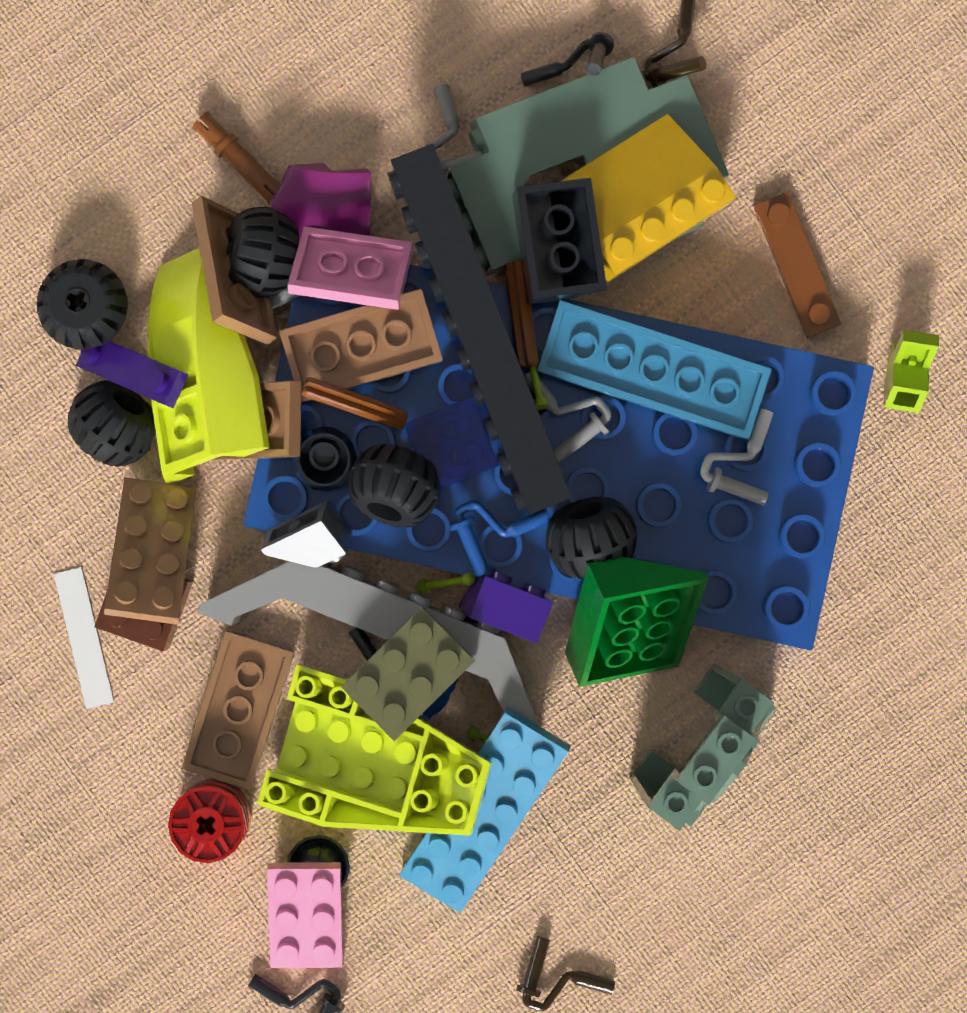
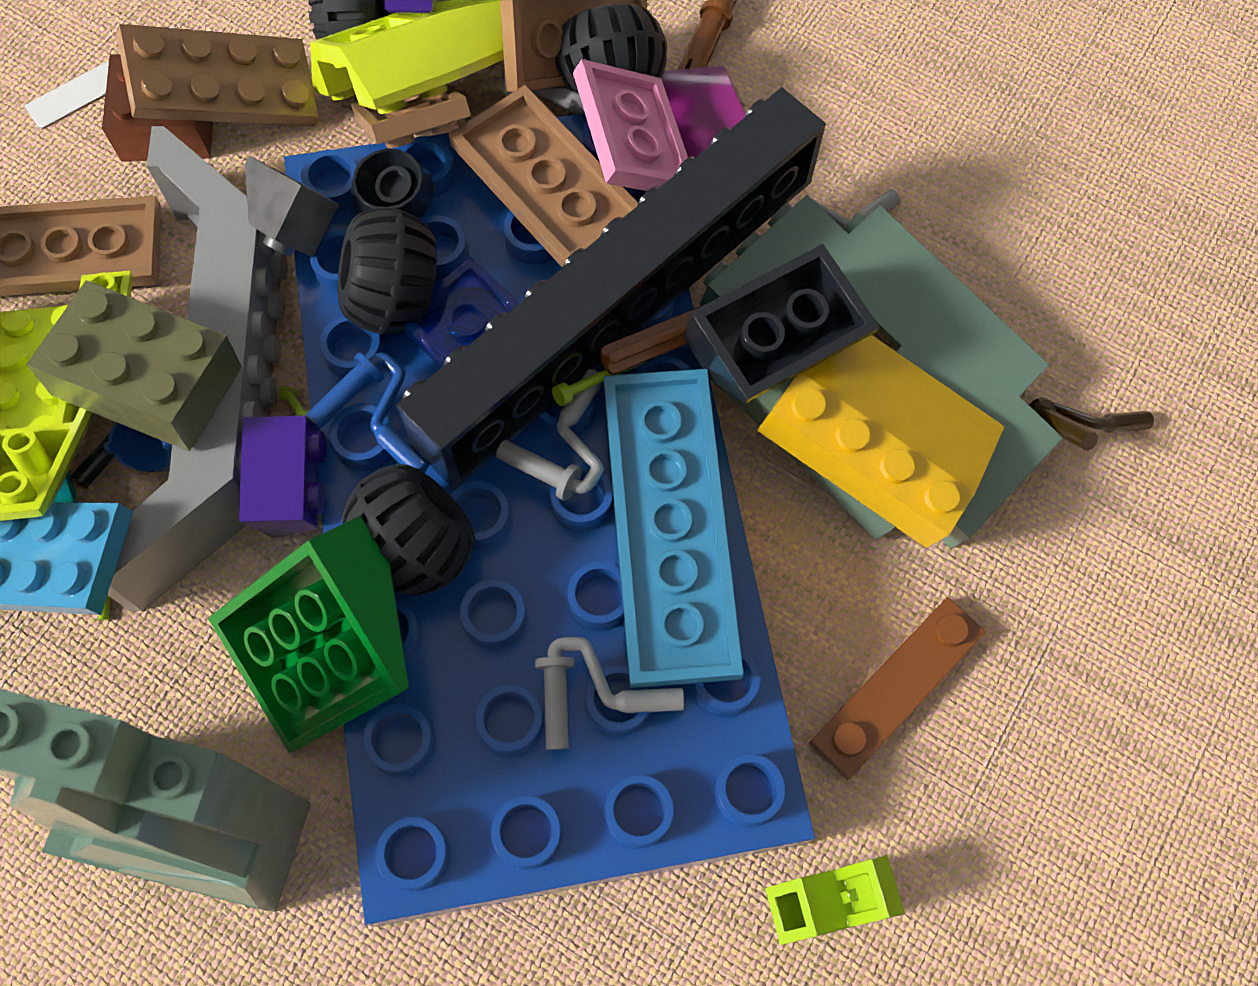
camera: 65 degrees right, 20 degrees down
dark orange axle [301,377,408,429] -> none
black piece [521,32,614,87] -> none

